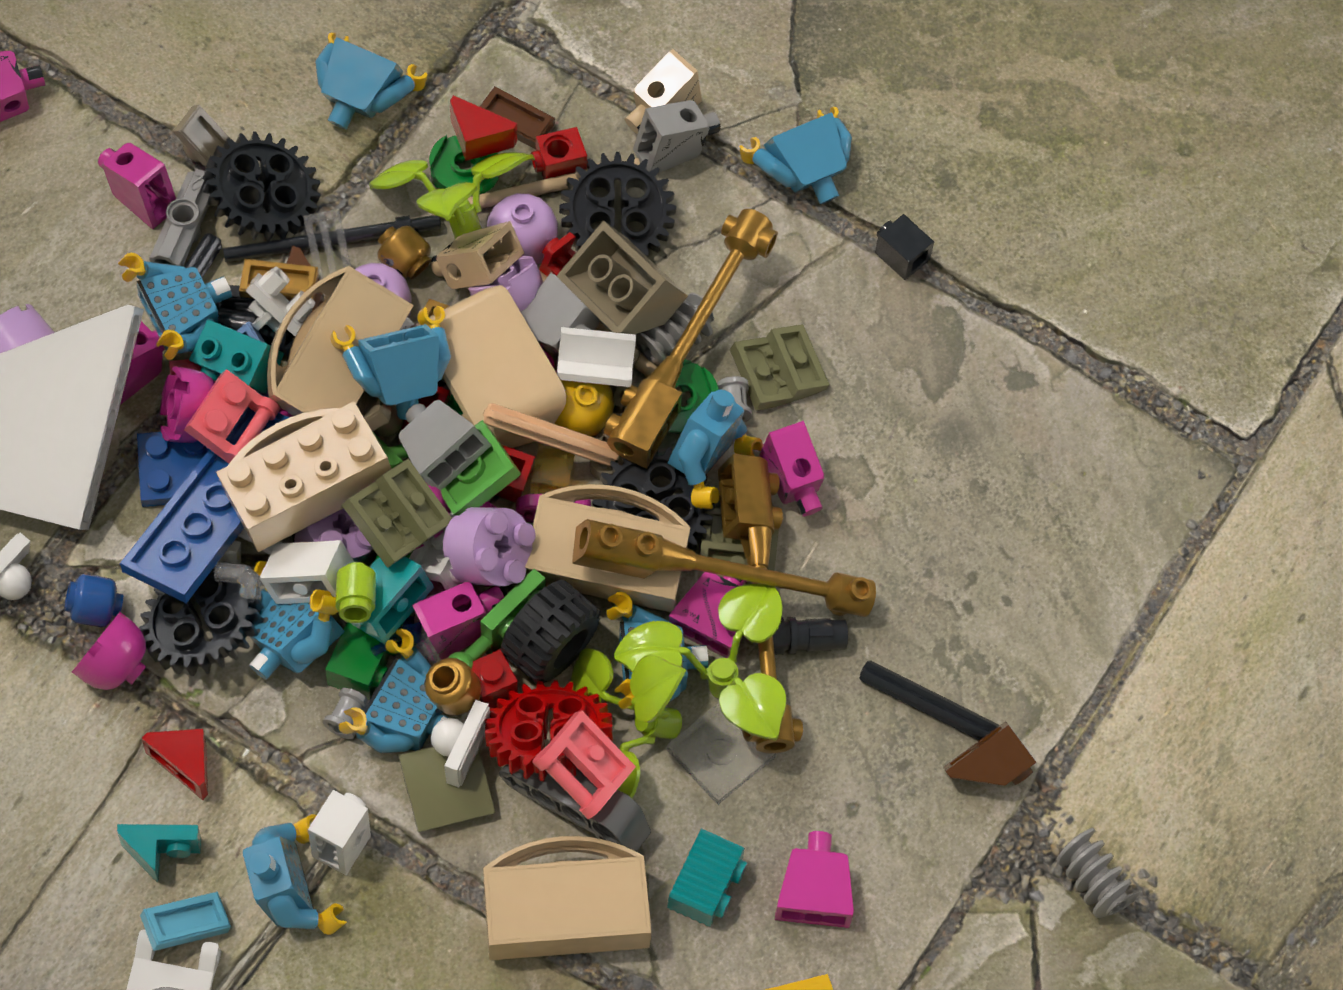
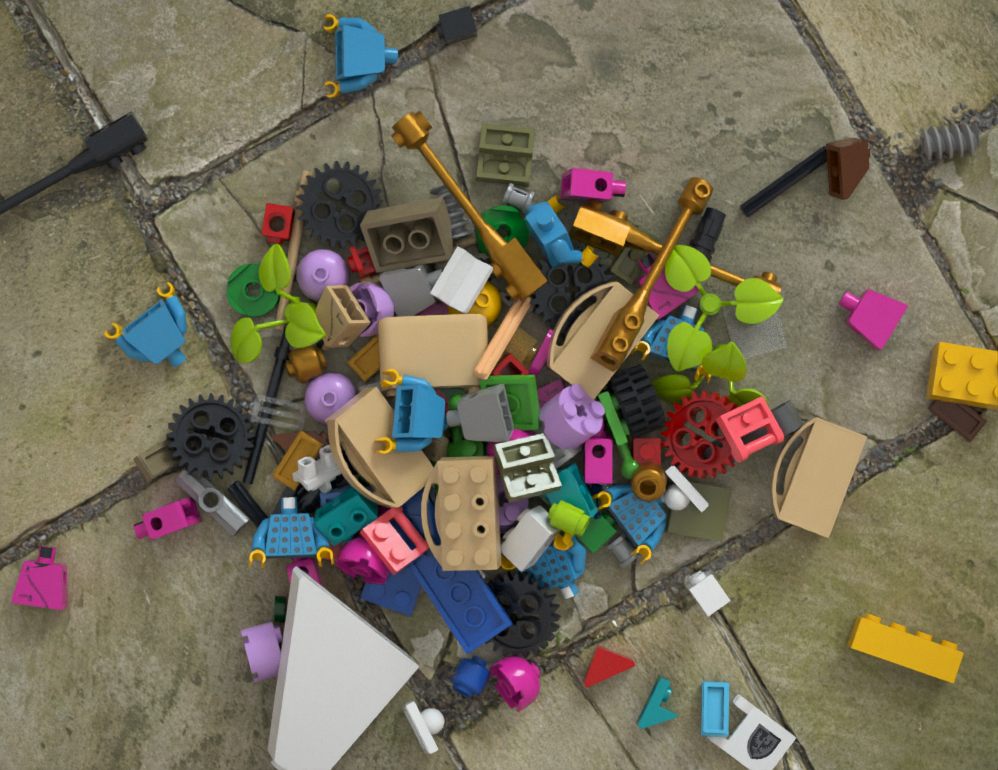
camera: 60 degrees left, 25 degrees up
clear arm [214,562,263,599] -> none
dark azure torso [243,814,347,935] -> none
red slope [450,95,517,161] -> none
reddish brown tile [480,86,555,149] -> none
torso [625,49,702,134] -> none
light grey torso [633,100,721,173] -> none
teal brick [667,828,748,927] -> none

